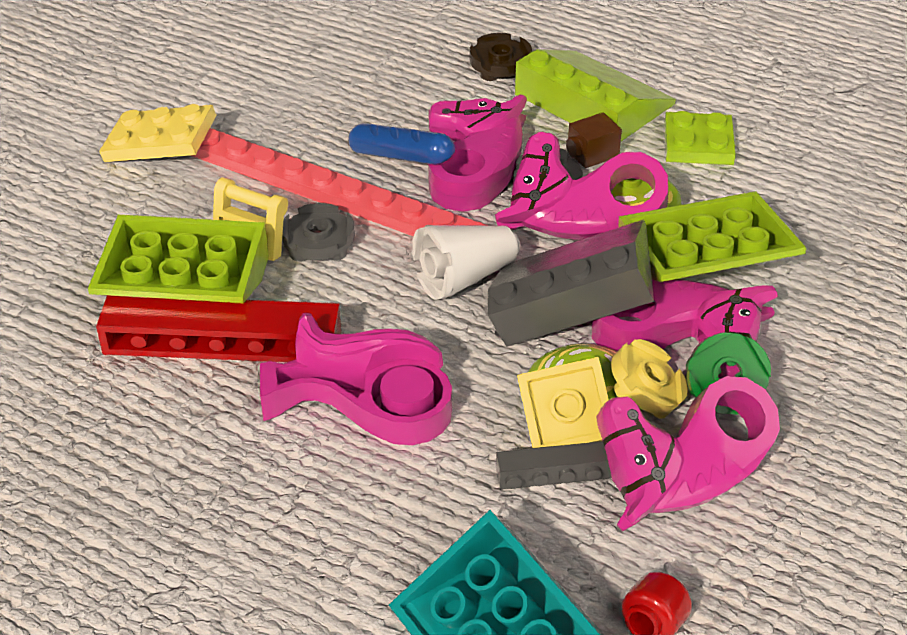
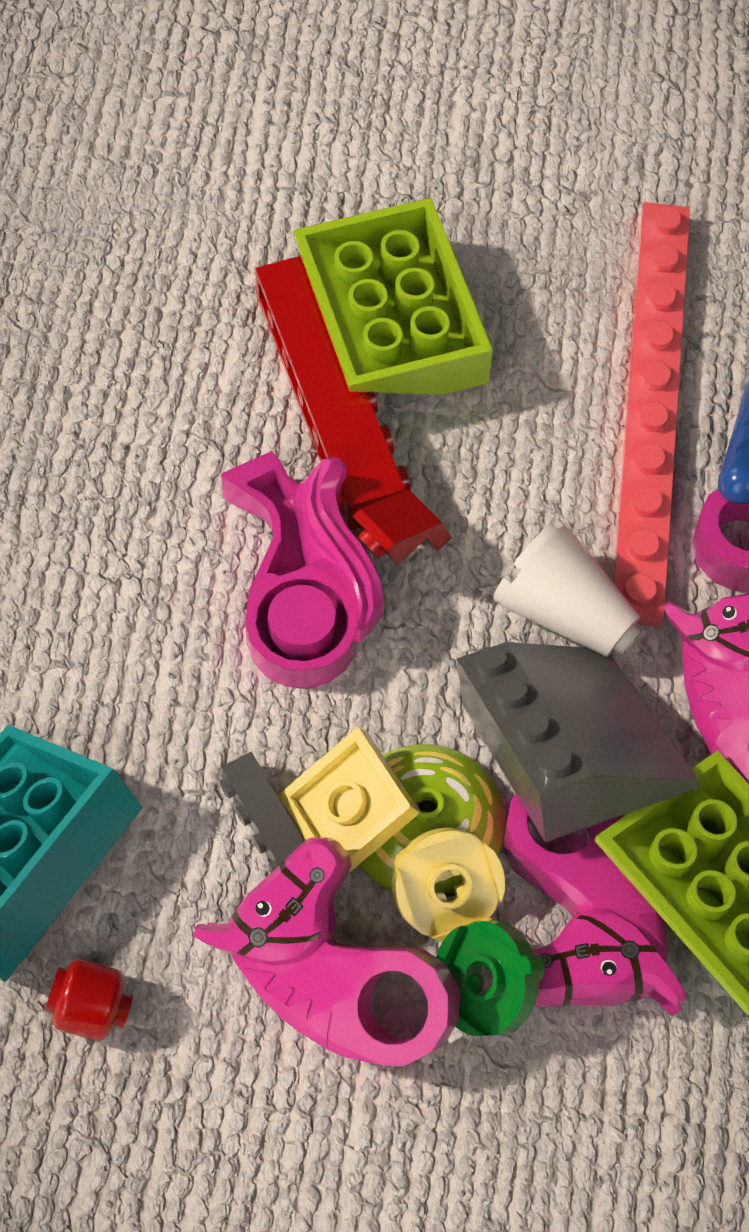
camera: 65 degrees right, 20 degrees up
light yellow plate [99,104,217,162] -> none
light yellow plate [213,177,288,261] -> none
dark grey plate [282,203,355,262] -> none
none -> red slope [353,489,452,565]

